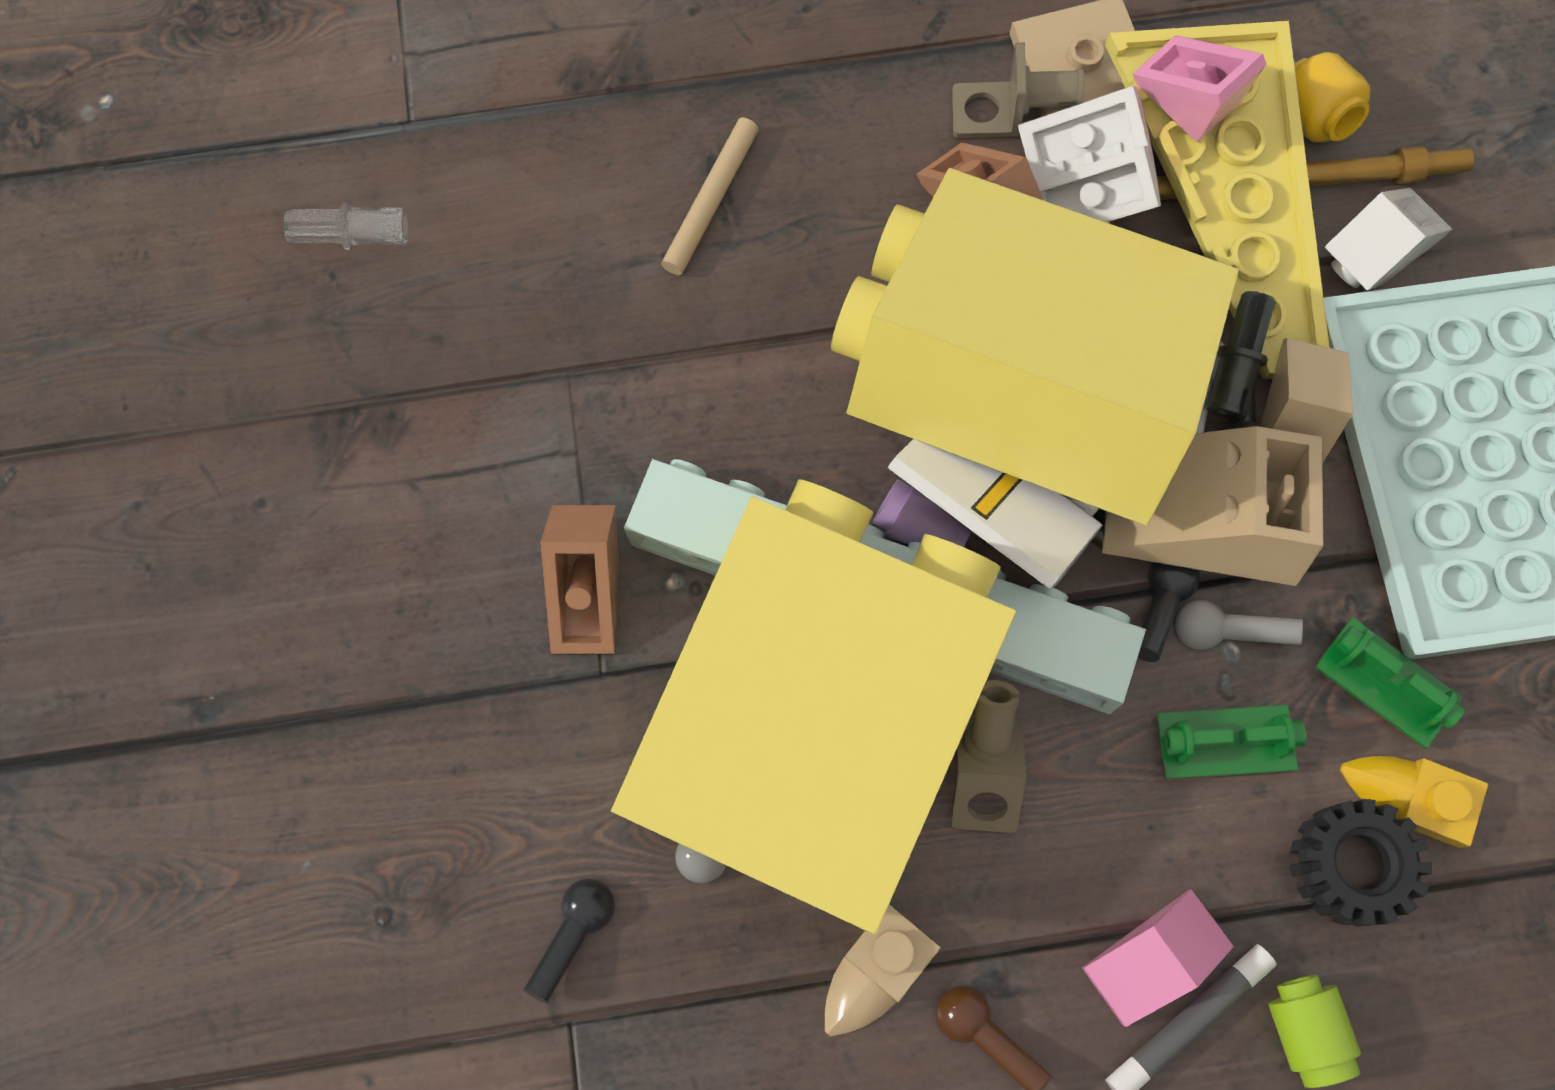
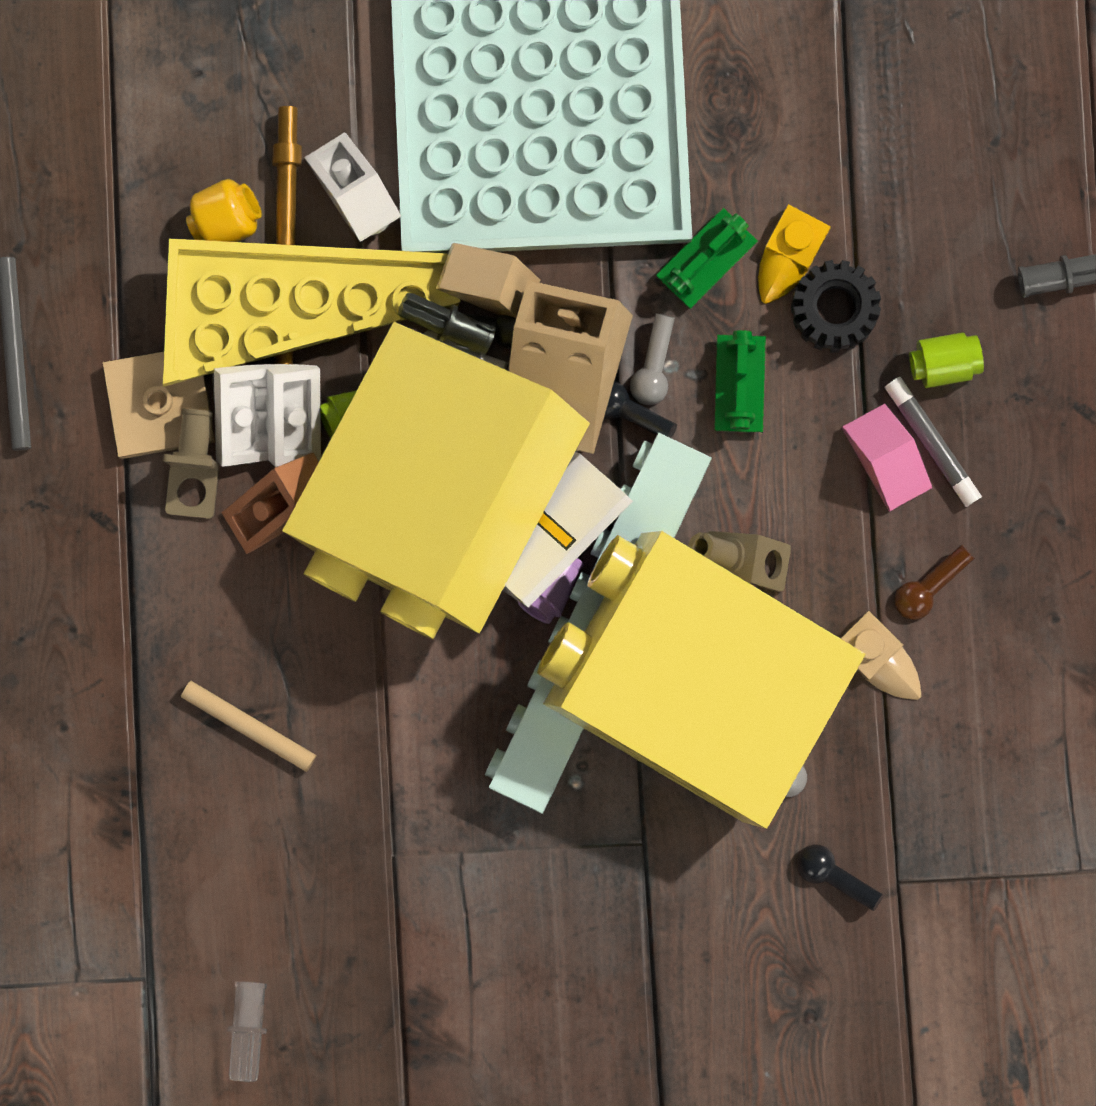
camera: 85 degrees left, 10 degrees up
nougat slope [540,505,619,654] -> none
bright pink slope [1133,35,1267,143] -> none

